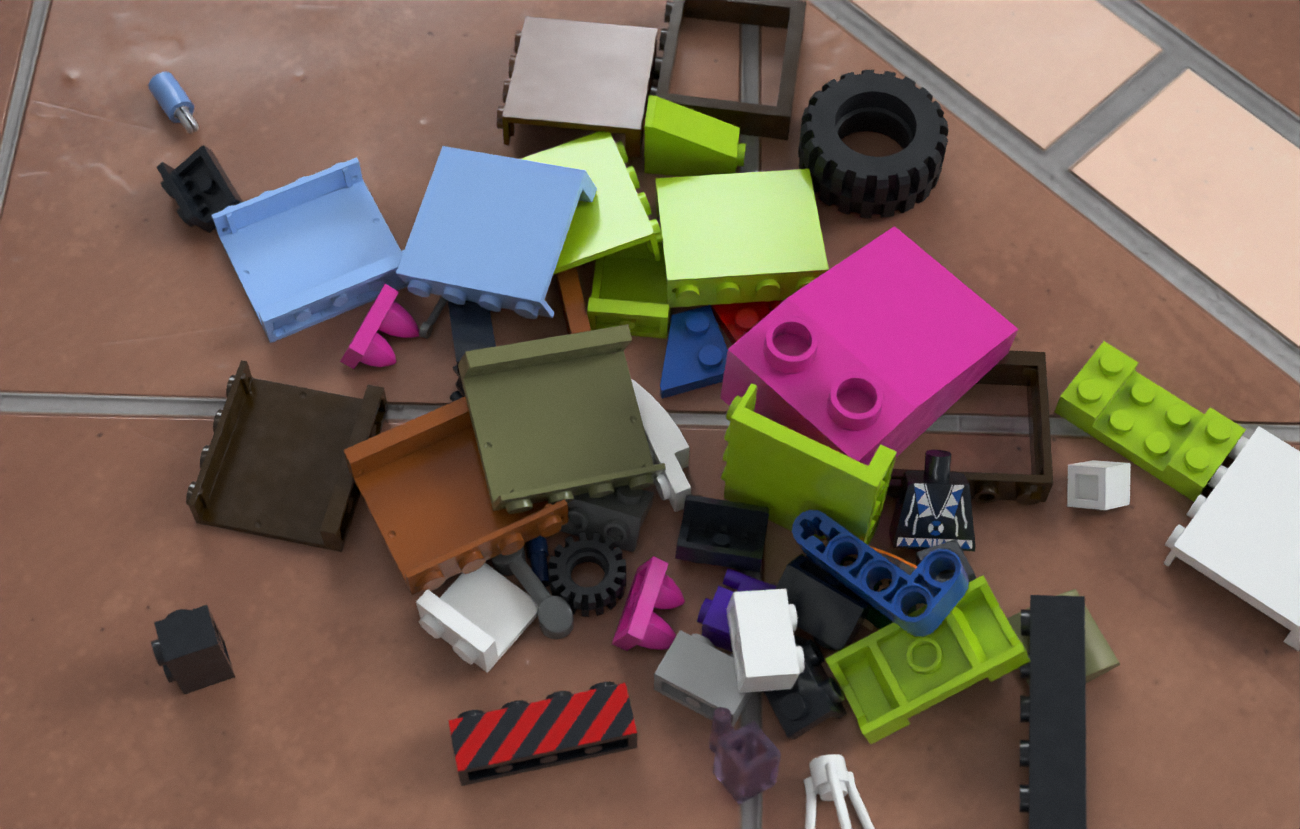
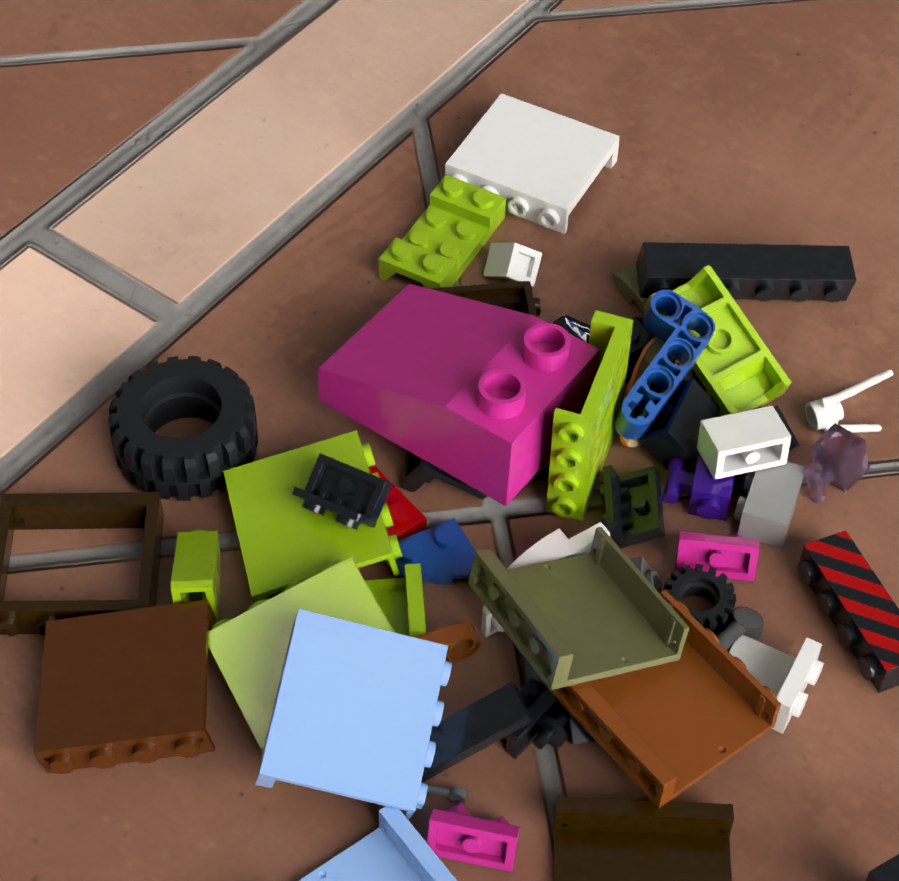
camera: 100 degrees left, 10 degrees down
none -> black bracket [292,453,393,530]

